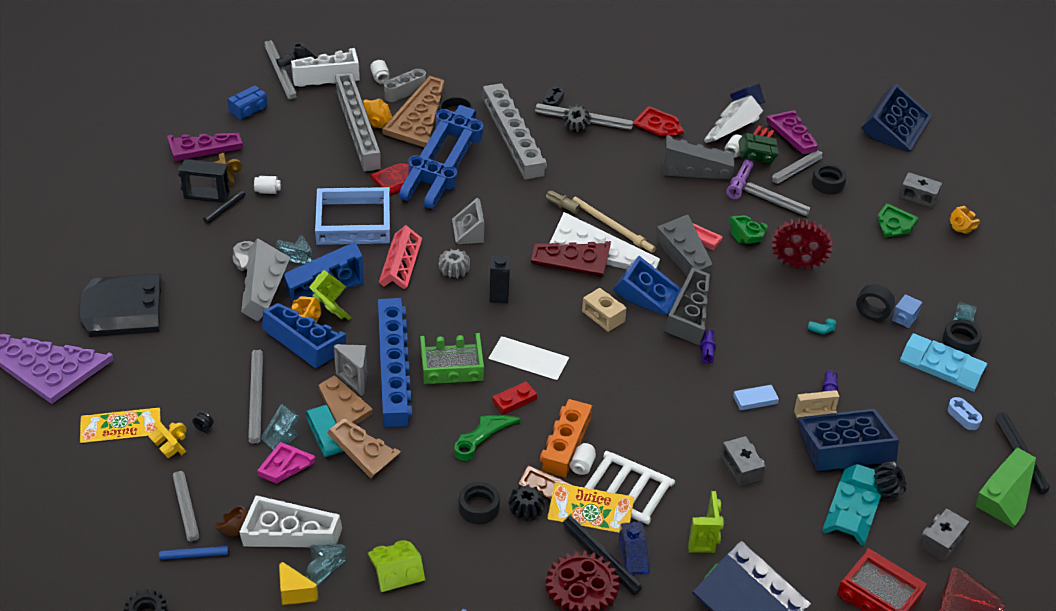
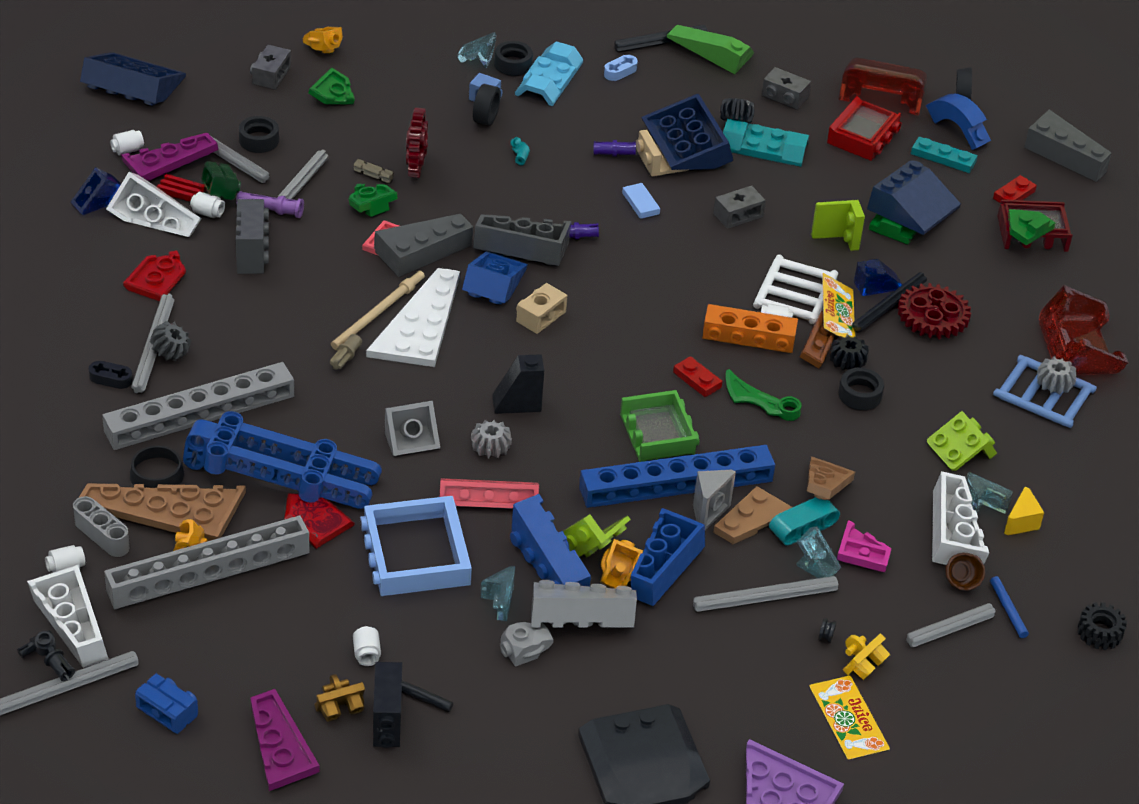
camera: 100 degrees left, 0 degrees up
white sticker [489,337,569,380] -> none
dark red wing [531,241,611,277] -> none
none -> white brick [110,130,144,155]

